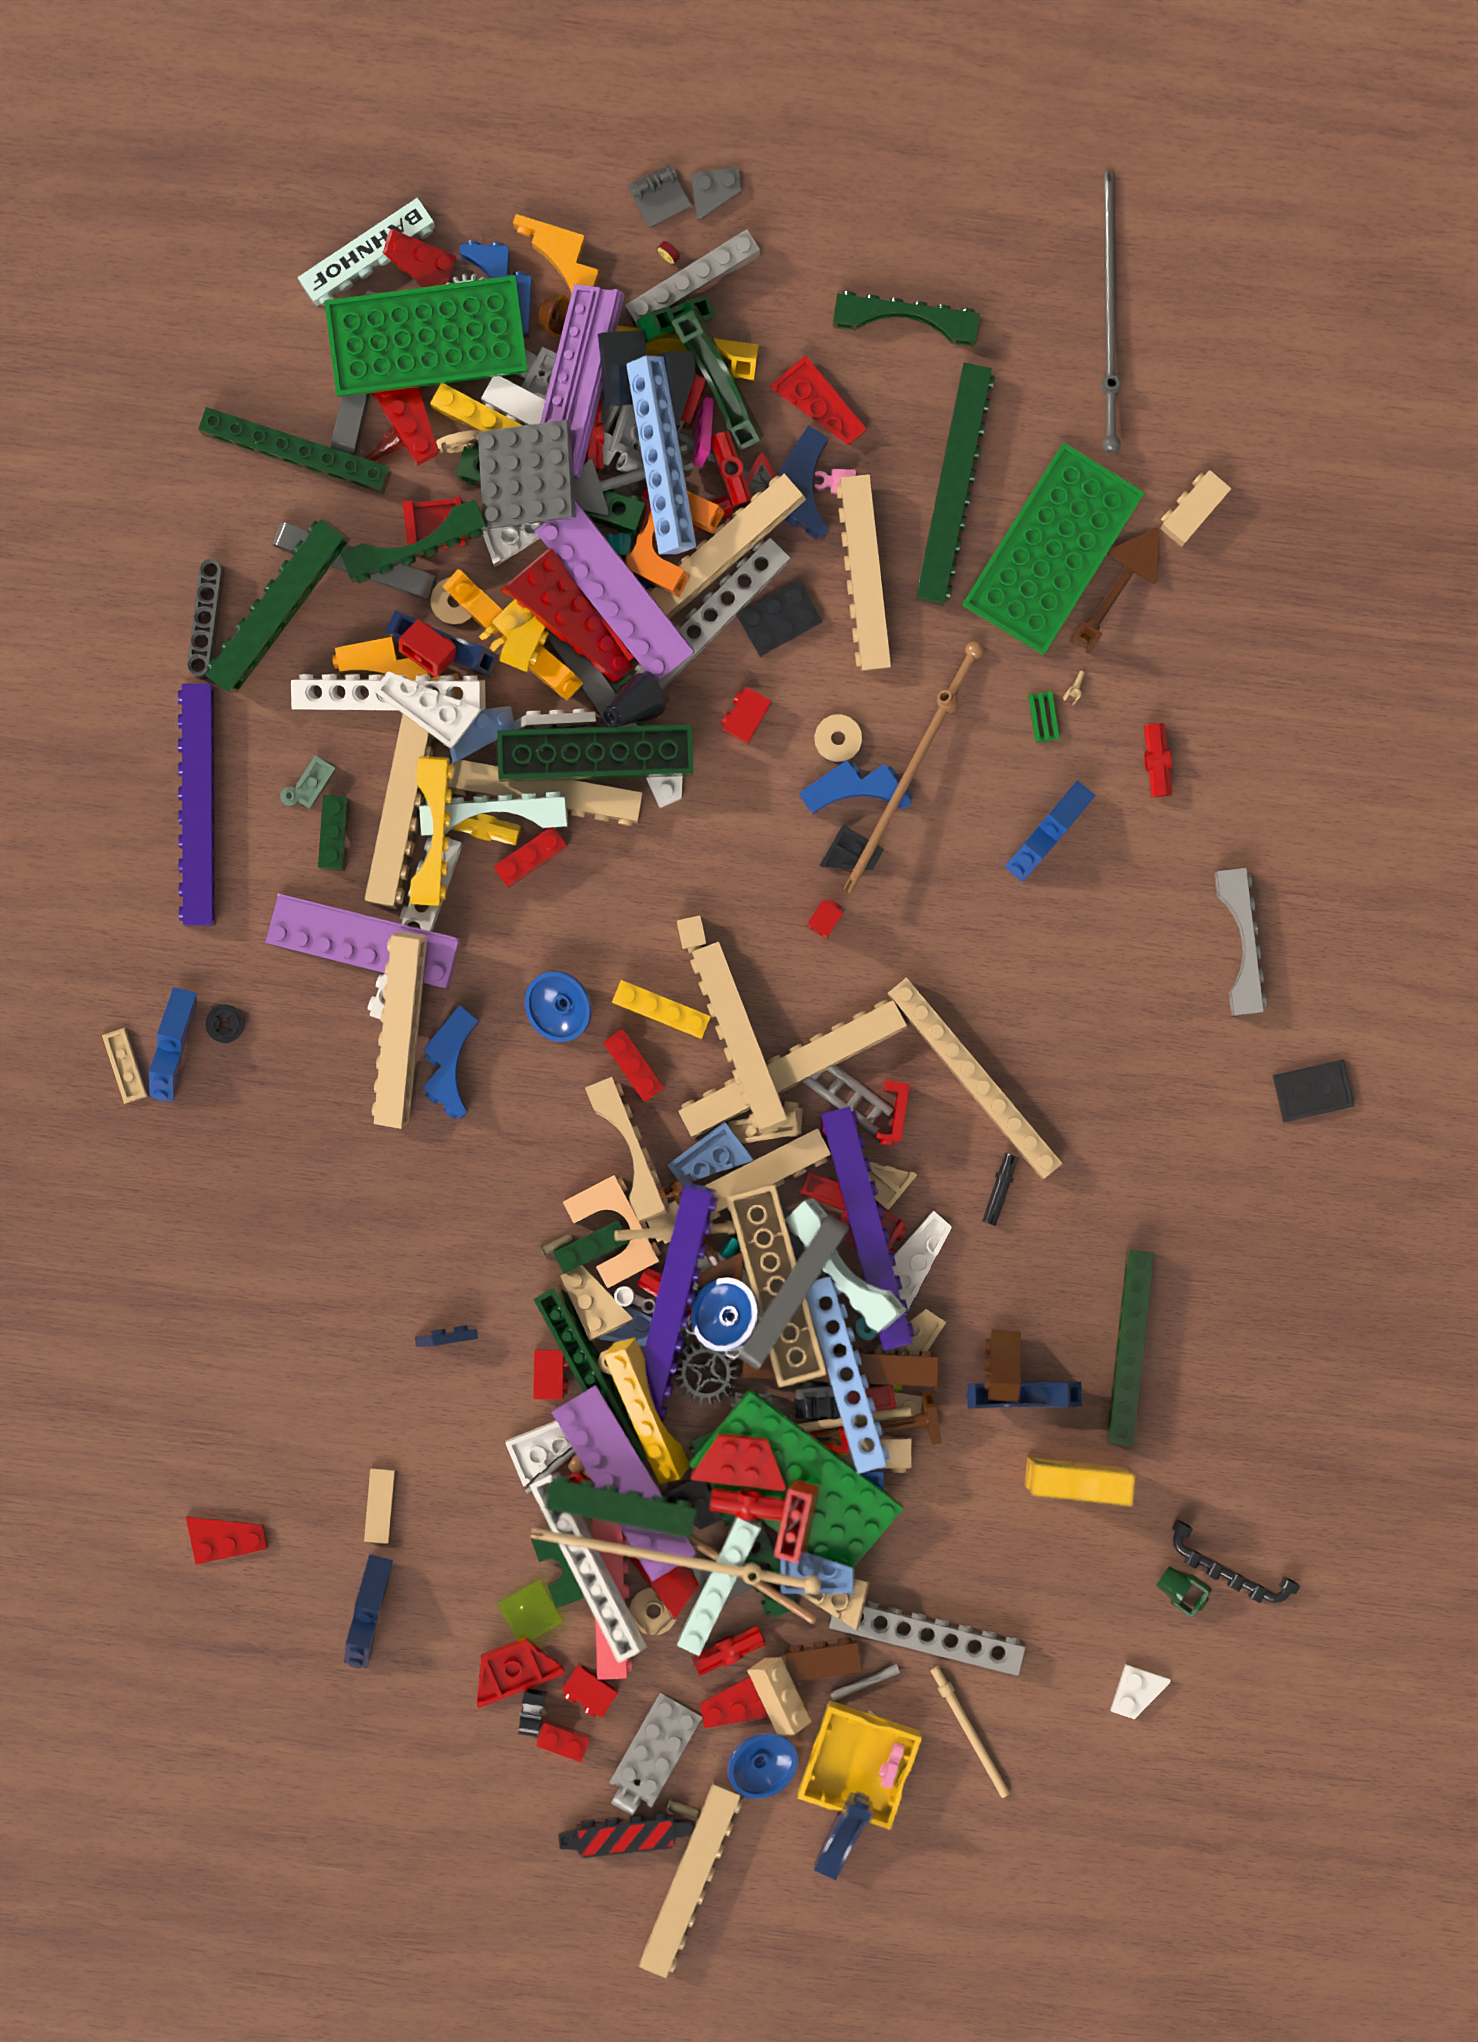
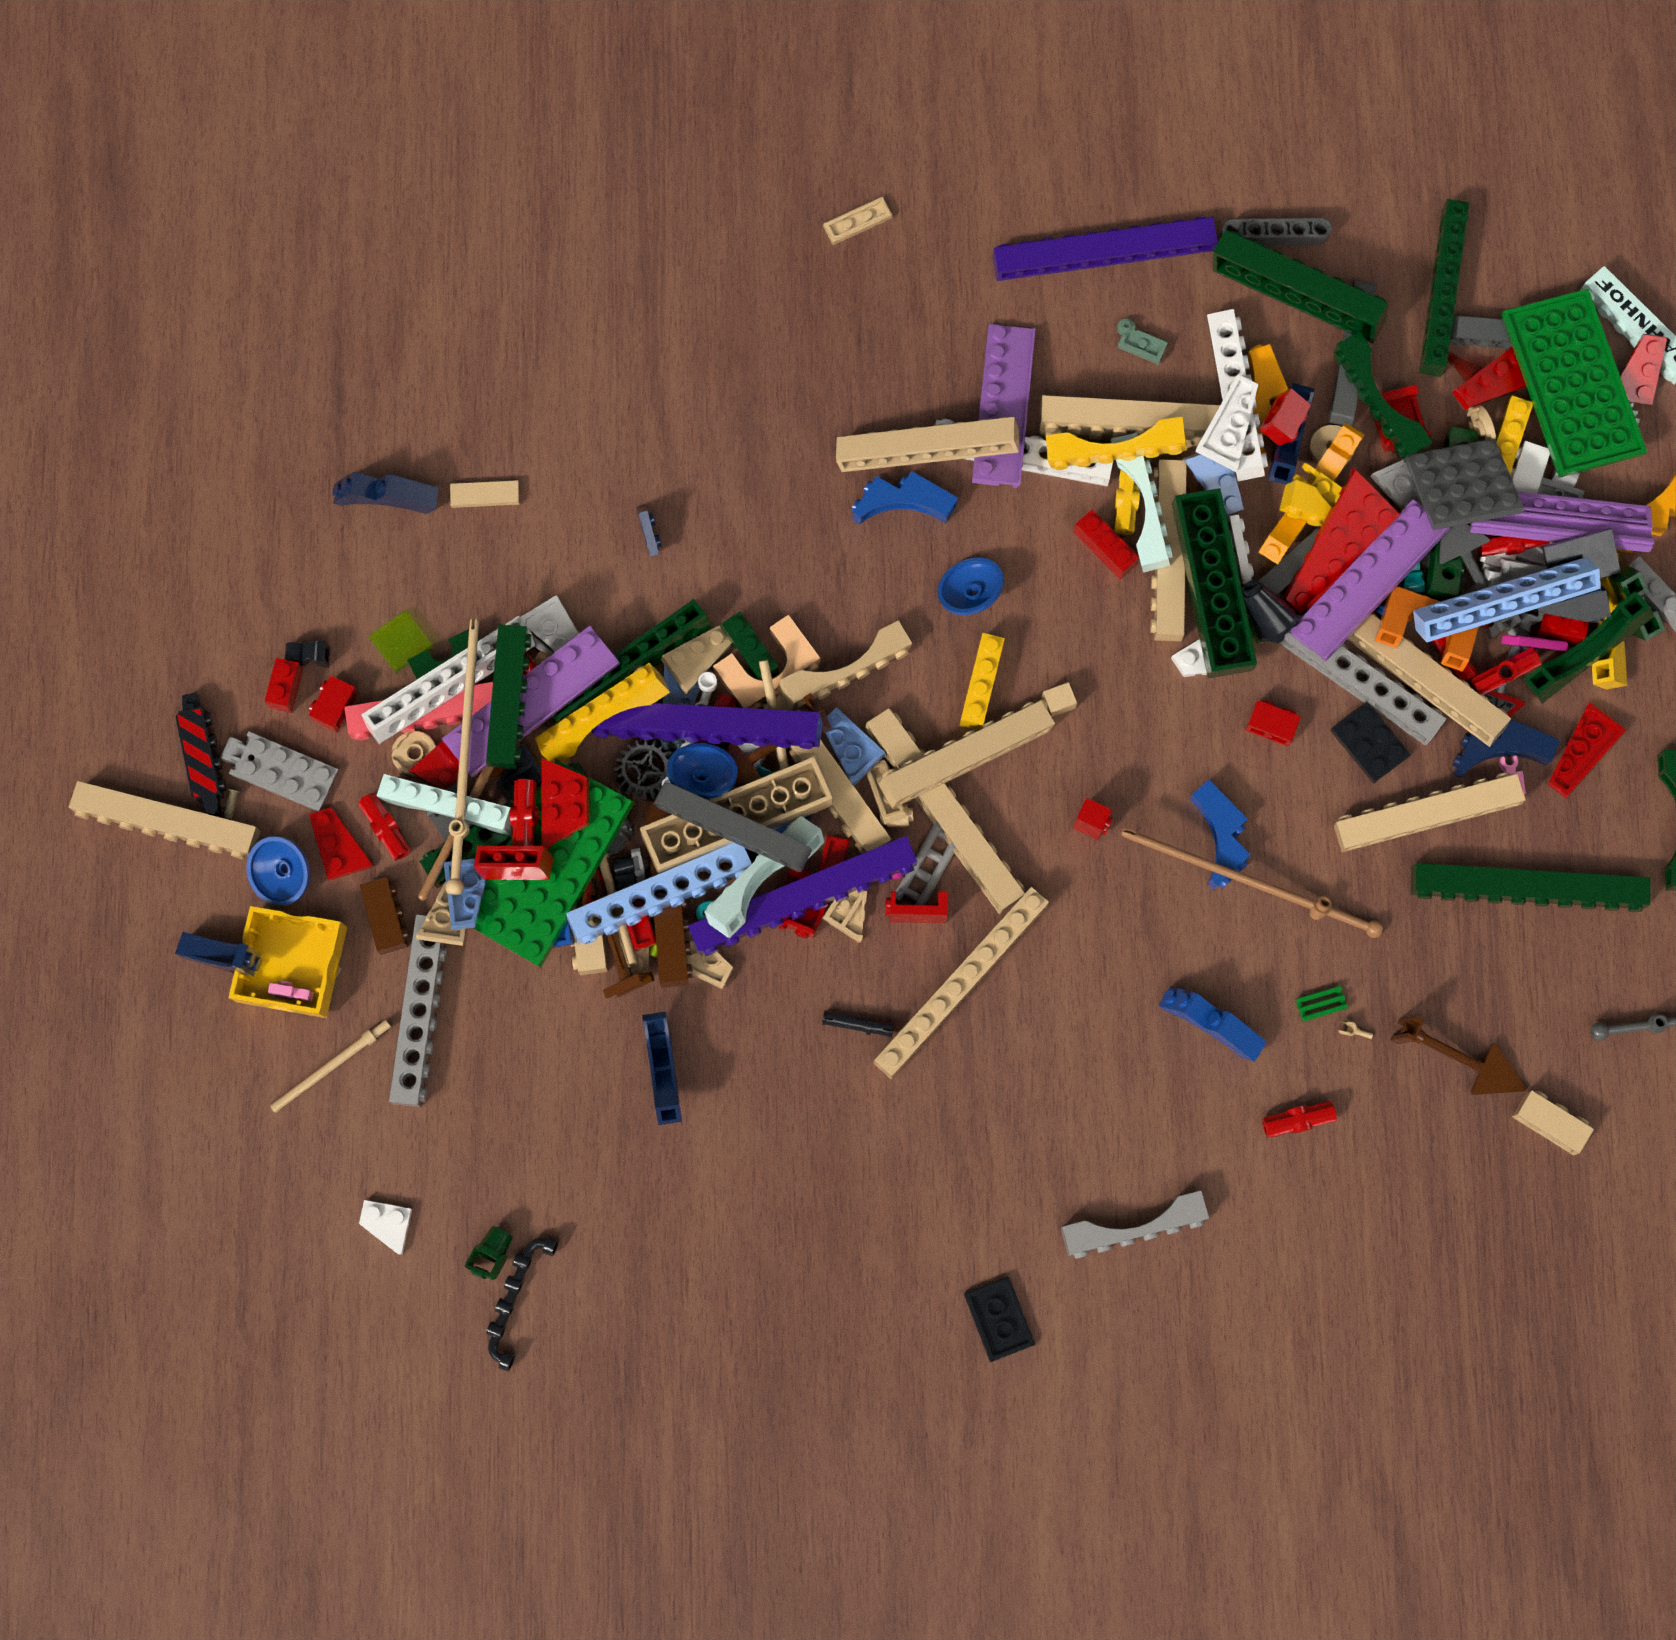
camera: 85 degrees right, 10 degrees down
blue arch [149,987,197,1102] -> none
red wing [186,1516,268,1565] -> none
black gear [206,1004,244,1043] -> none
dark green arch [318,795,350,871] -> none
blue arch [460,241,532,338] -> none
red wing [477,1637,565,1709] -> none
red brick [533,1349,569,1400] -> none
reddish brown helmet [537,294,570,338] -> none
dark tan piece [539,1234,573,1259] -> none
red brick [603,1029,664,1102] -> none
tan brick [747,1657,811,1735] -> none
tan tile [814,714,862,763] -> none
black wing [820,825,884,870] -> none
light grey bar [830,1664,900,1701] -> none
white wing [892,1211,952,1315] -> none
green plate [962,442,1145,656] -> none
reddish brown brick [984,1329,1021,1402] -> none
yellow tile [1024,1457,1134,1505] -> none
dark green brick [1106,1249,1154,1446] -> none

